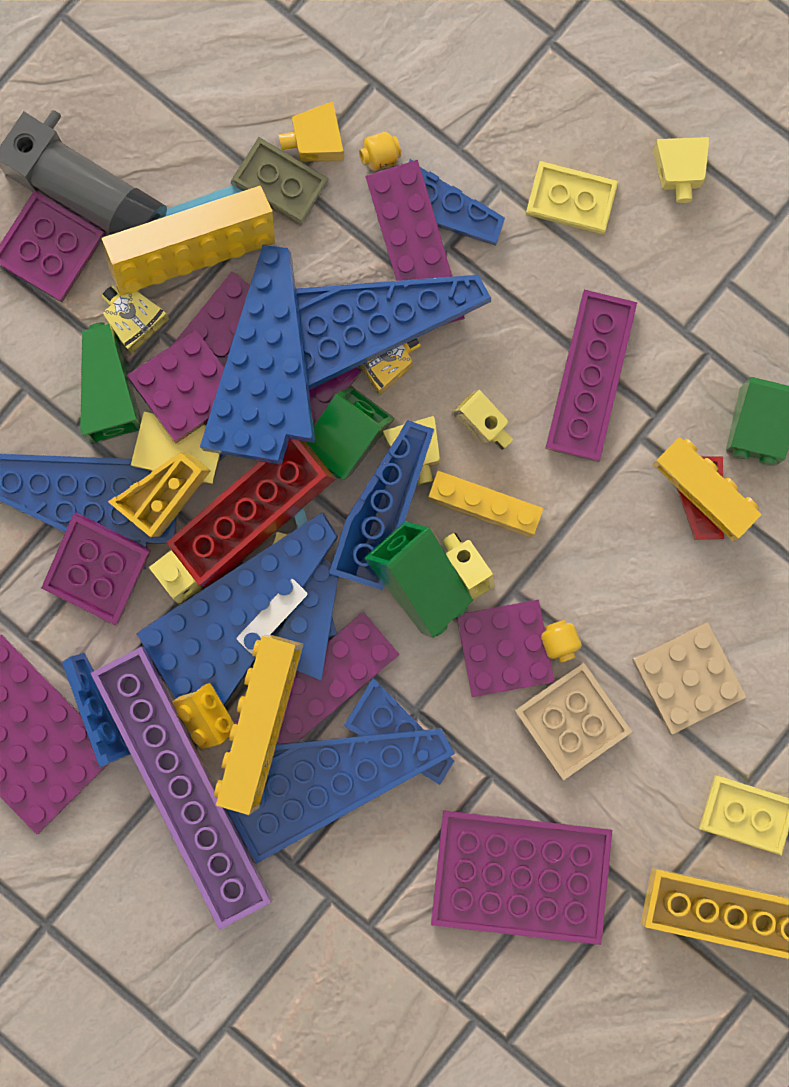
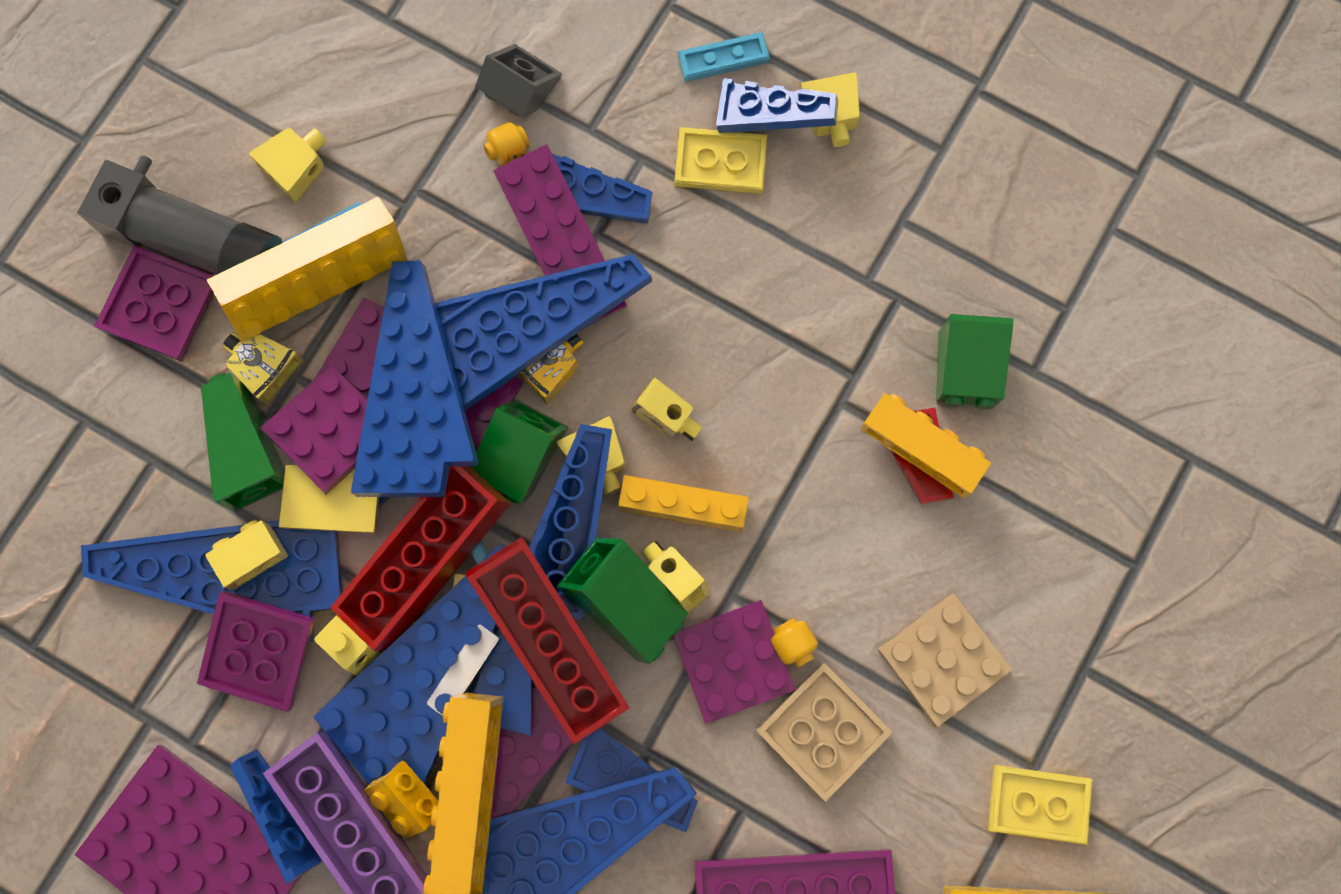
camera: 10 degrees left, 5 degrees down
yellow wedge [108,452,211,537] -> none
olive tile [231,137,329,226] -> none
yellow torso [278,102,344,162] -> none
magenta plate [545,289,637,462] -> none
none -> light yellow brick [205,520,288,590]
none -> light yellow torso [249,128,327,202]
none -> red brick [466,537,630,744]
none -> dark grey slope [475,44,562,118]
none -> medium azure tile [678,32,770,82]
none -> wing [716,78,838,133]

